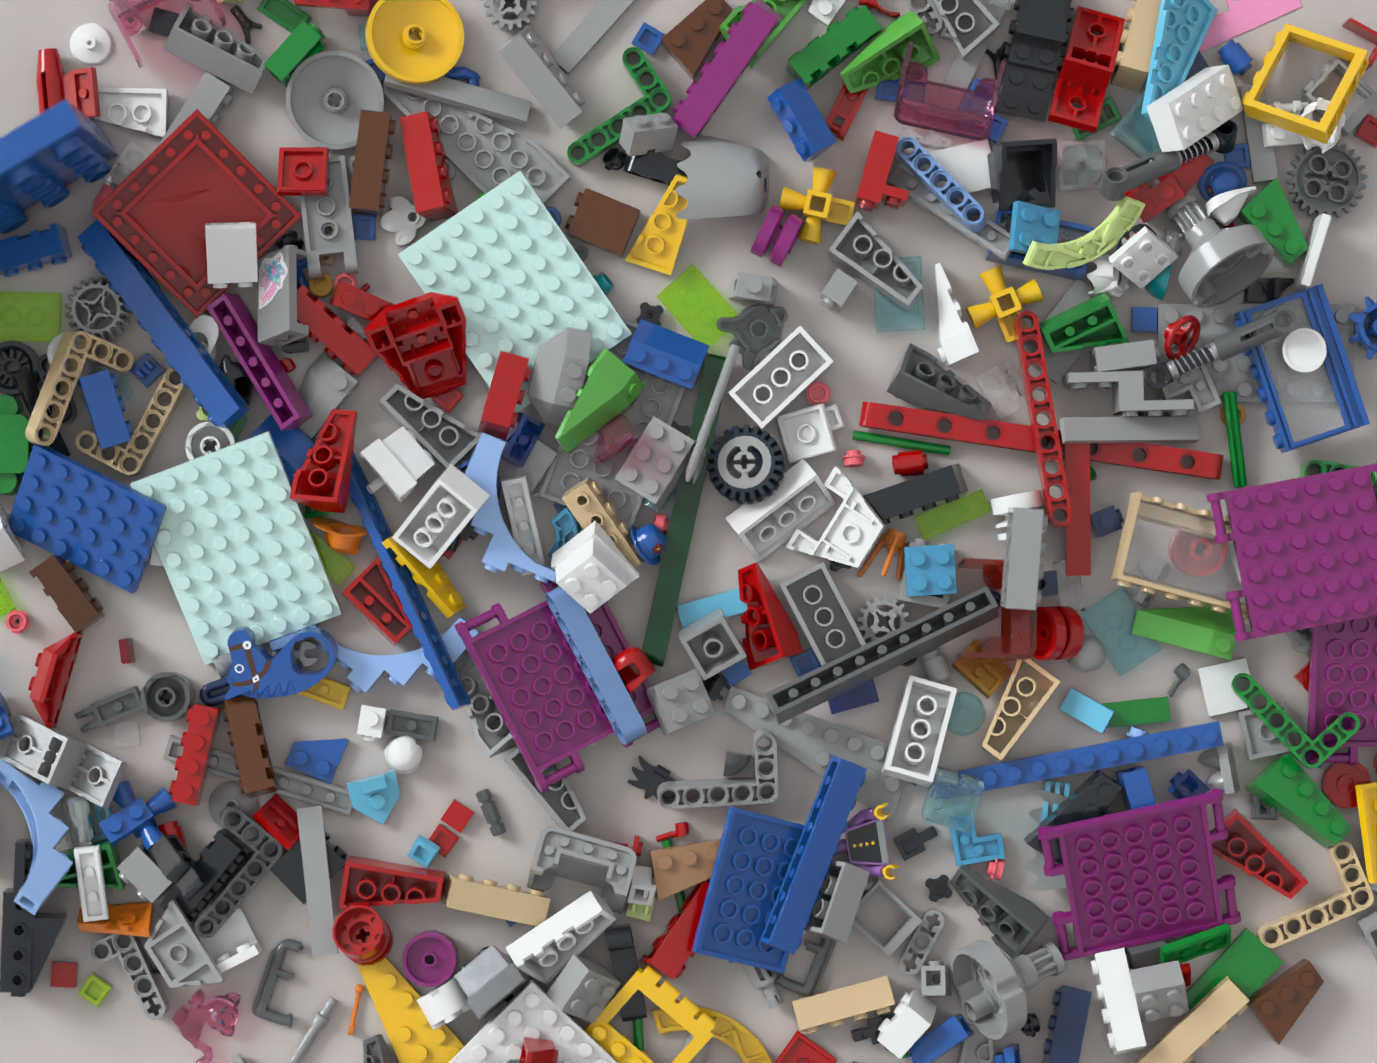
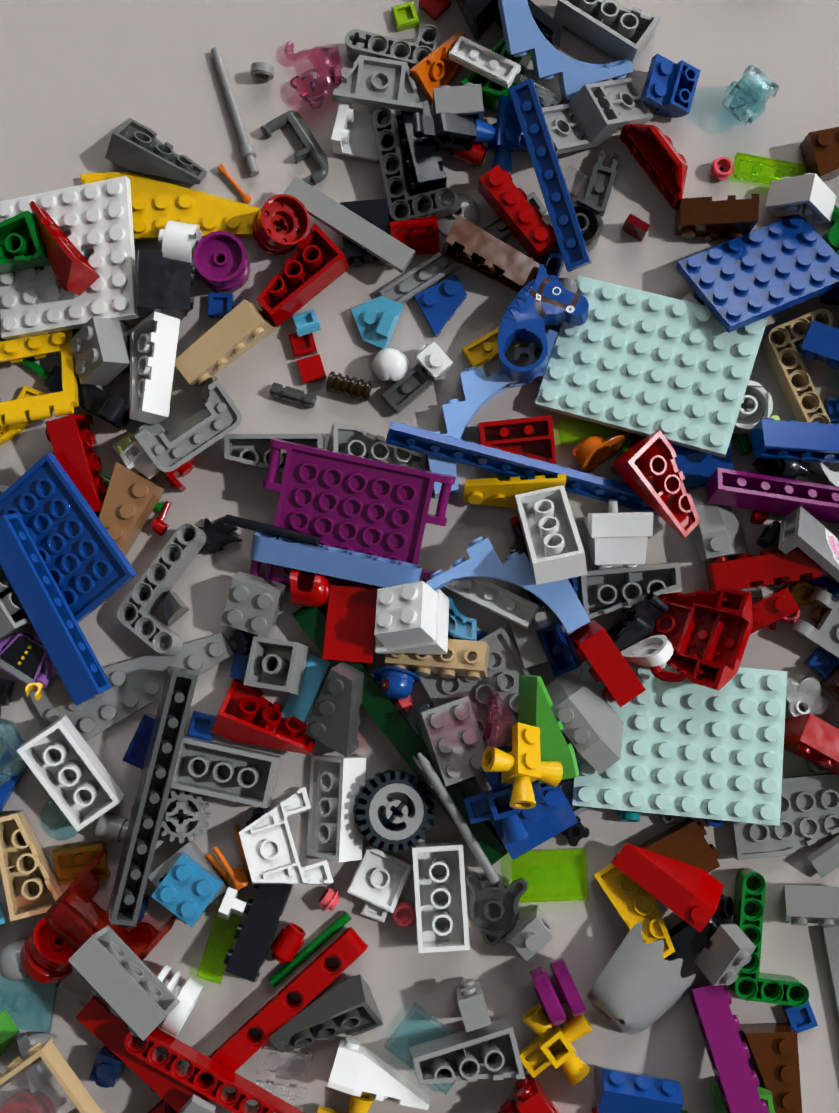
camera: 135 degrees right, 5 degrees down
none -> blue tile [208,292,234,319]
none -> white tile [218,887,247,920]
none -> black bar [224,514,320,547]
none -> dark grey wedge [304,662,364,757]
none -> red tile [322,585,377,664]
none -> dark brown piece [326,371,372,402]
none -> blue brick [463,766,546,844]
none -> yellow brick [481,722,563,810]
none -> blue plate [509,78,591,272]
none -> black piece [606,592,670,652]
none -> red wedge [611,842,724,933]
none -> white piece [621,635,687,682]

